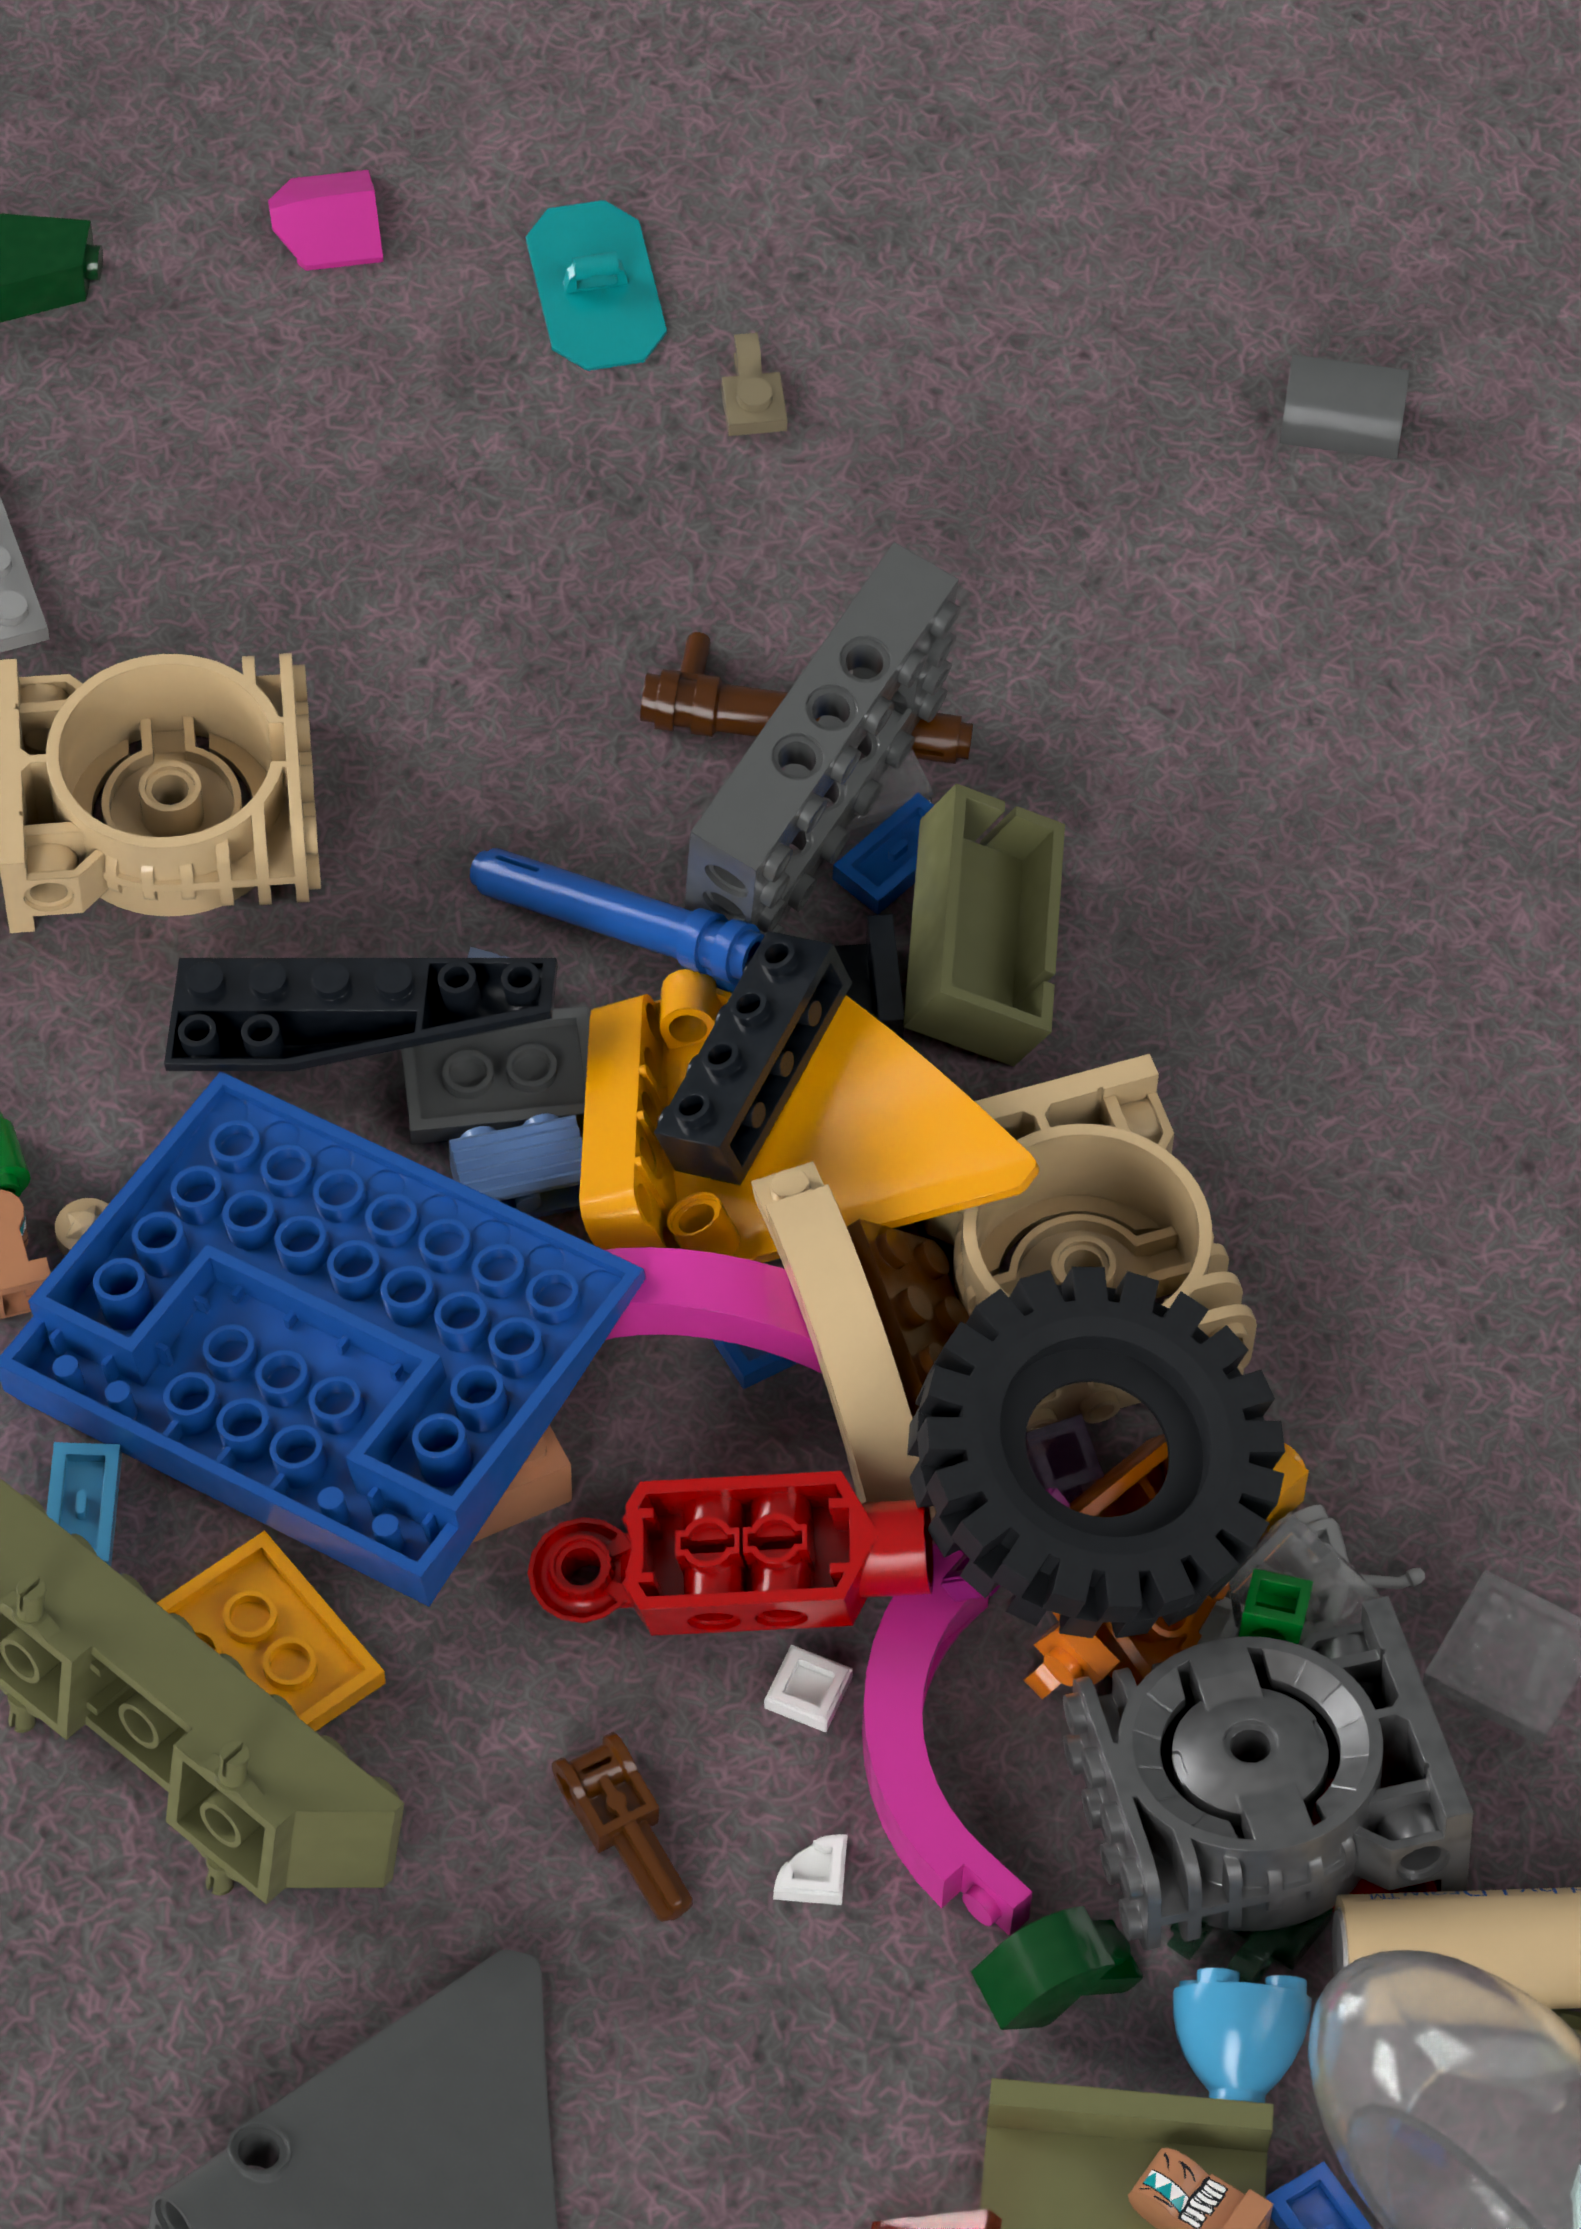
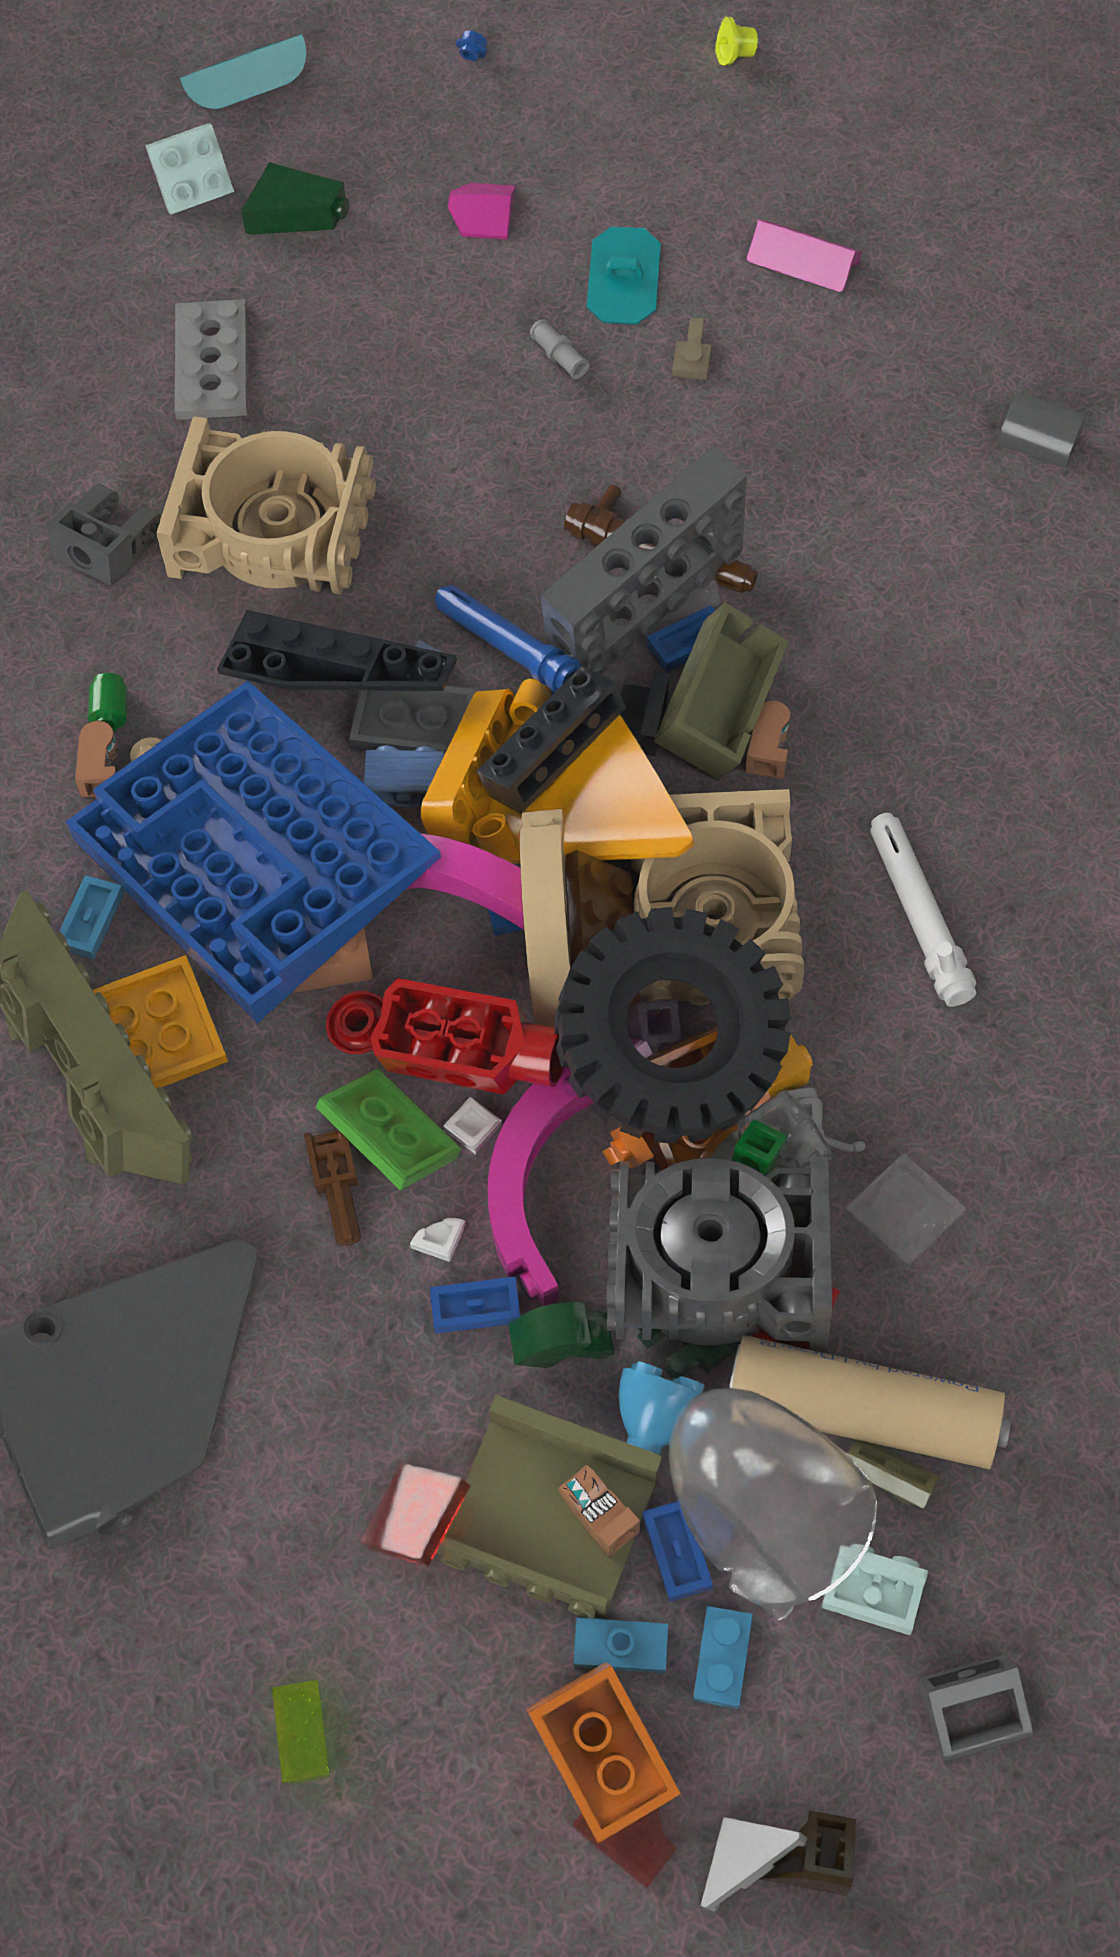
camera: 20 degrees right, 5 degrees up
none -> bright green tile [316,1068,462,1191]
none -> blue plate [430,1277,520,1334]
none -> light grey pin [530,319,589,379]
none -> nougat leg [745,701,790,779]
none -> panel [747,220,862,292]
none -> white cylinder [870,813,976,1007]

